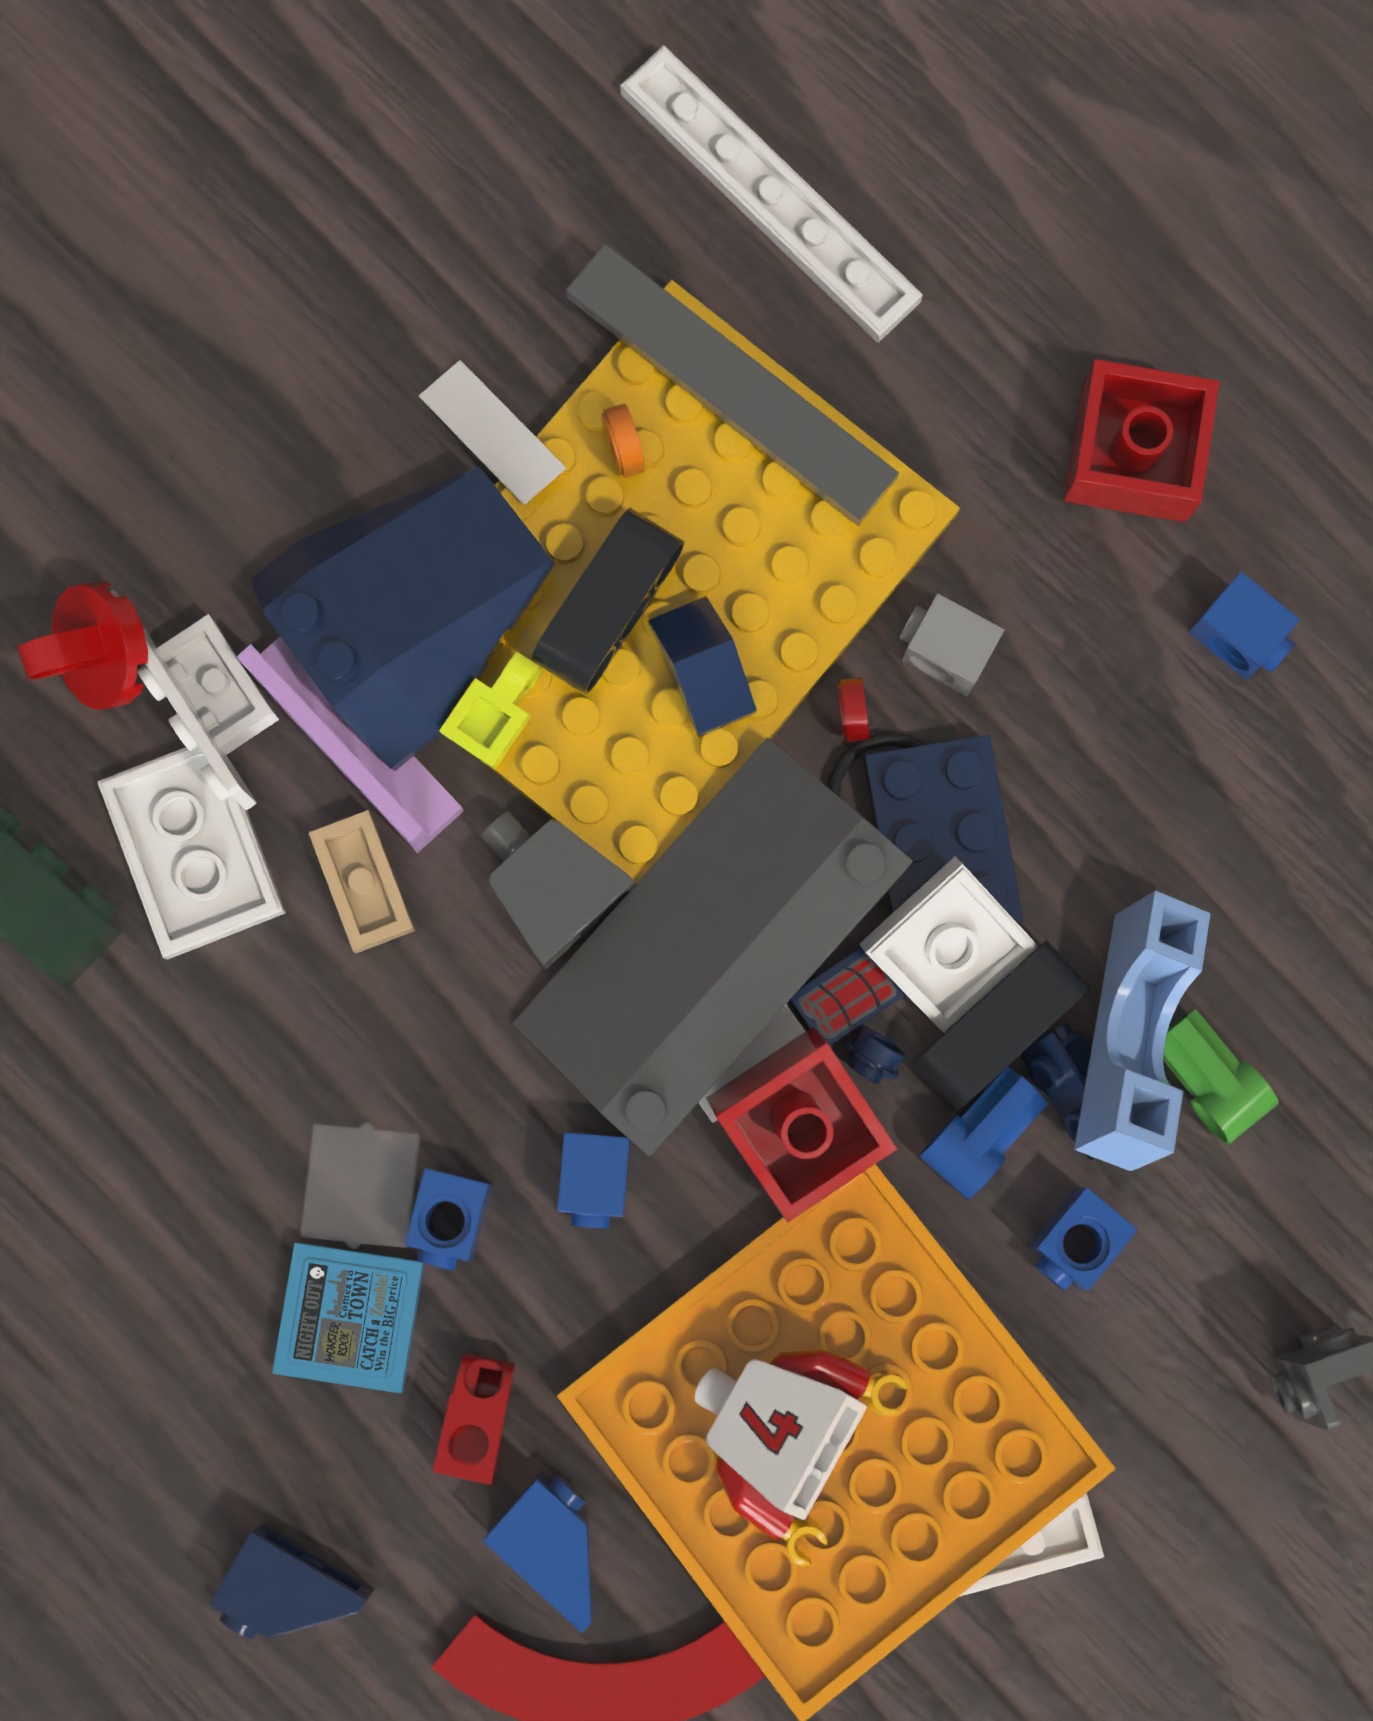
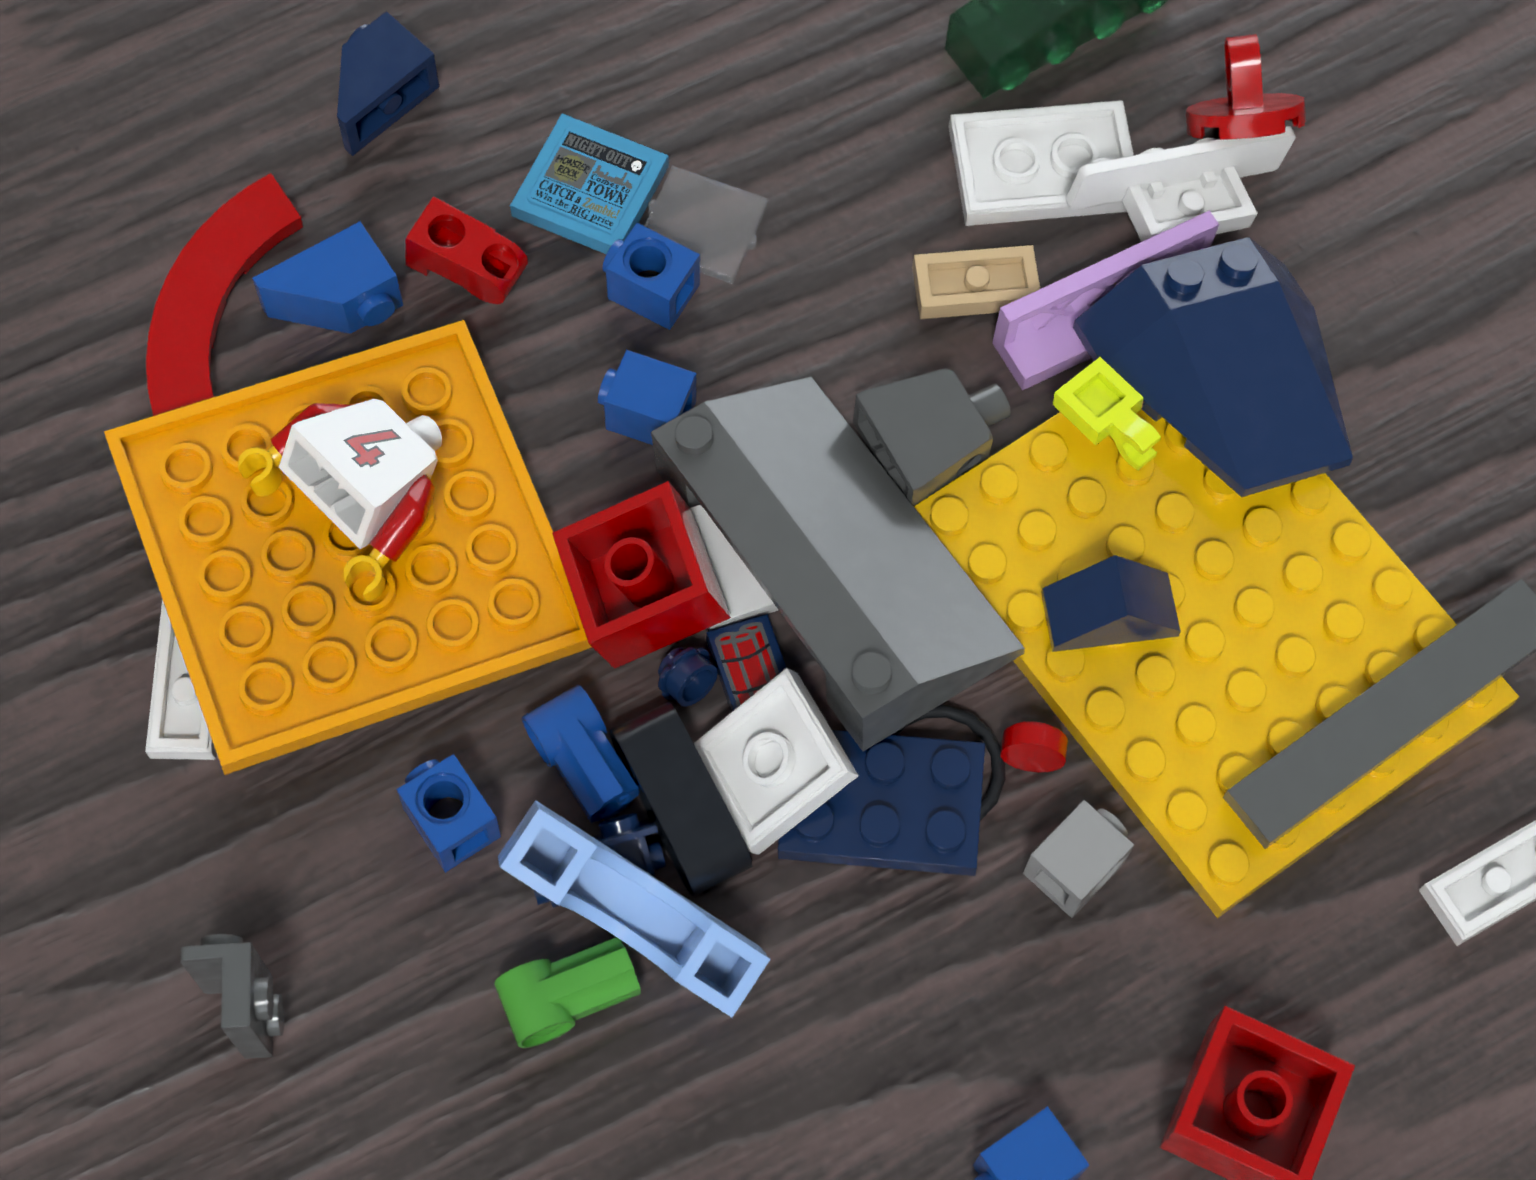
camera: 105 degrees right, 15 degrees down
white sticker [419,360,566,505] -> none
black beam [531,508,685,695] -> none
orange tile [601,403,645,478] -> none

